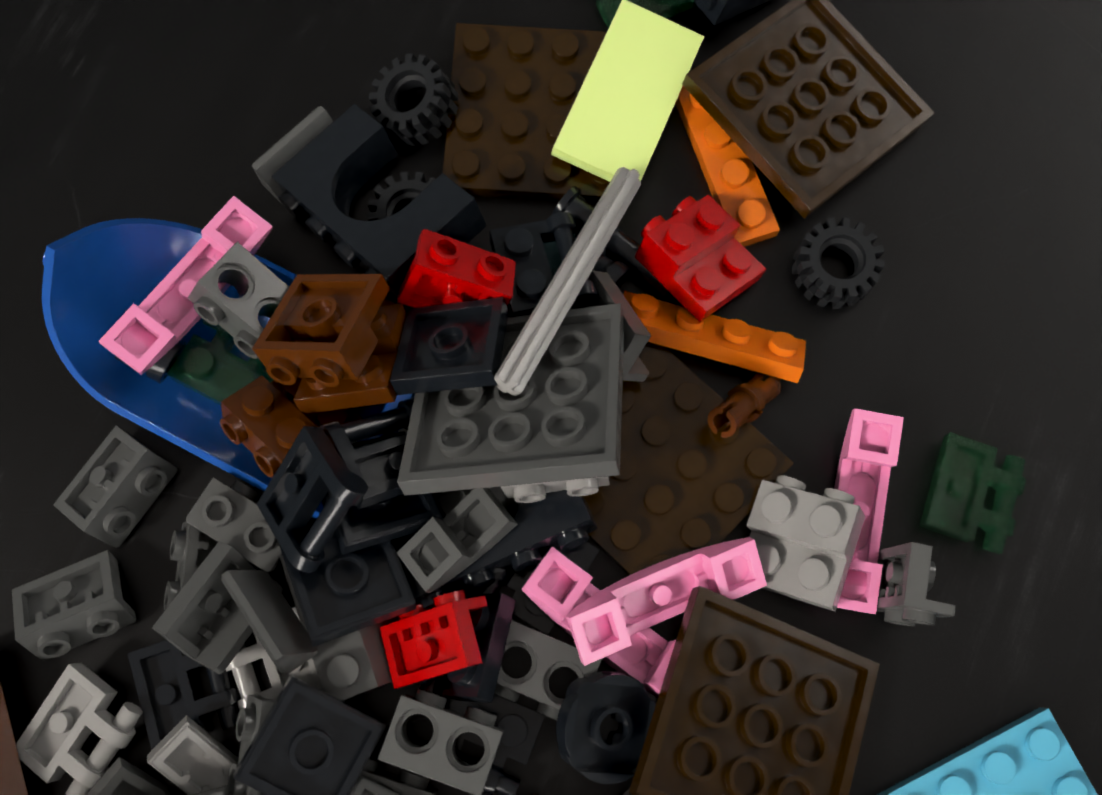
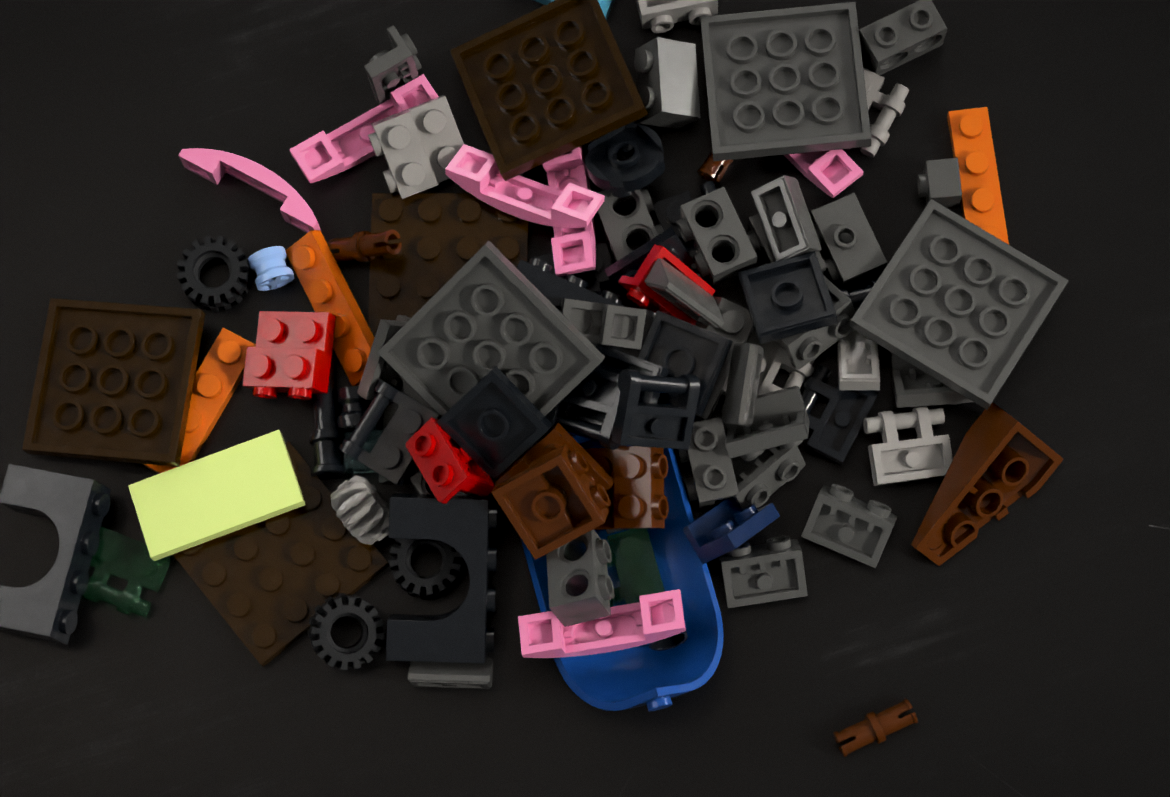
camera: 125 degrees left, 0 degrees up
light grey axle [494,167,641,396] -> none
clear green plate [920,433,1026,554] -> none
none -> bright pink slope [178,148,322,233]
none -> light blue wheel [248,246,294,291]
none -> light grey gear [331,475,390,545]
none -> dark grey slope [644,258,724,328]
none -> dark blue bracket [683,497,780,564]

